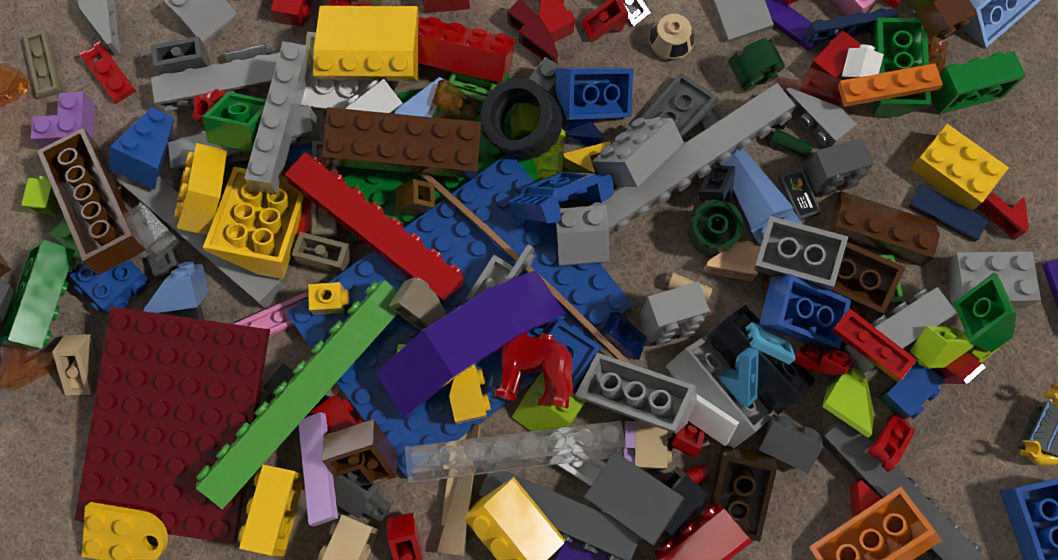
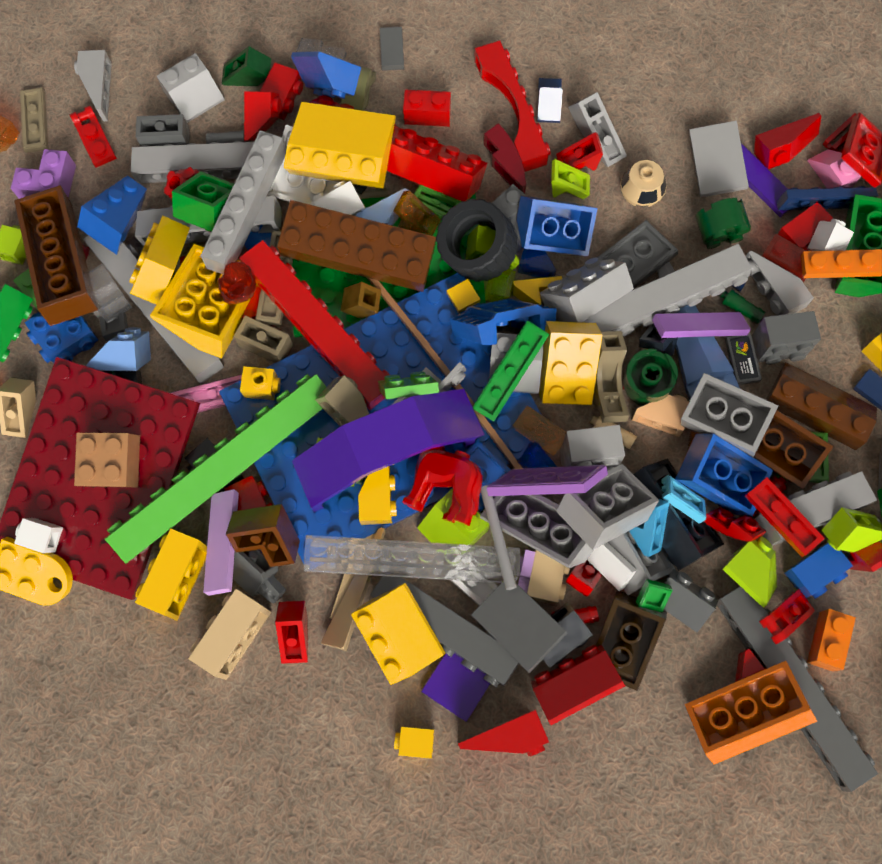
camera: 15 degrees right, 0 degrees up
none -> white brick [14,518,63,553]
none -> medium nougat brick [74,433,140,487]
none -> clear red hair [218,261,257,304]
none -> red slope [244,91,282,141]
none -> bright green plate [378,371,439,399]
none -> yellow tile [446,279,480,313]
none -> green tile [472,320,550,422]
none -> light grey bar [481,485,517,590]
none -> medium lavender tile [487,465,608,496]
none -> clear orange plate [512,405,566,456]
none -> yellow brick [539,321,602,405]
none -> lime slope [551,159,590,199]
none -> light grey brick [556,464,659,550]
none -> dark tan arch [593,331,629,423]
none -> green tile [636,579,673,612]
none -> medium lavender tile [652,312,751,338]
none -> orange brick [807,609,856,672]

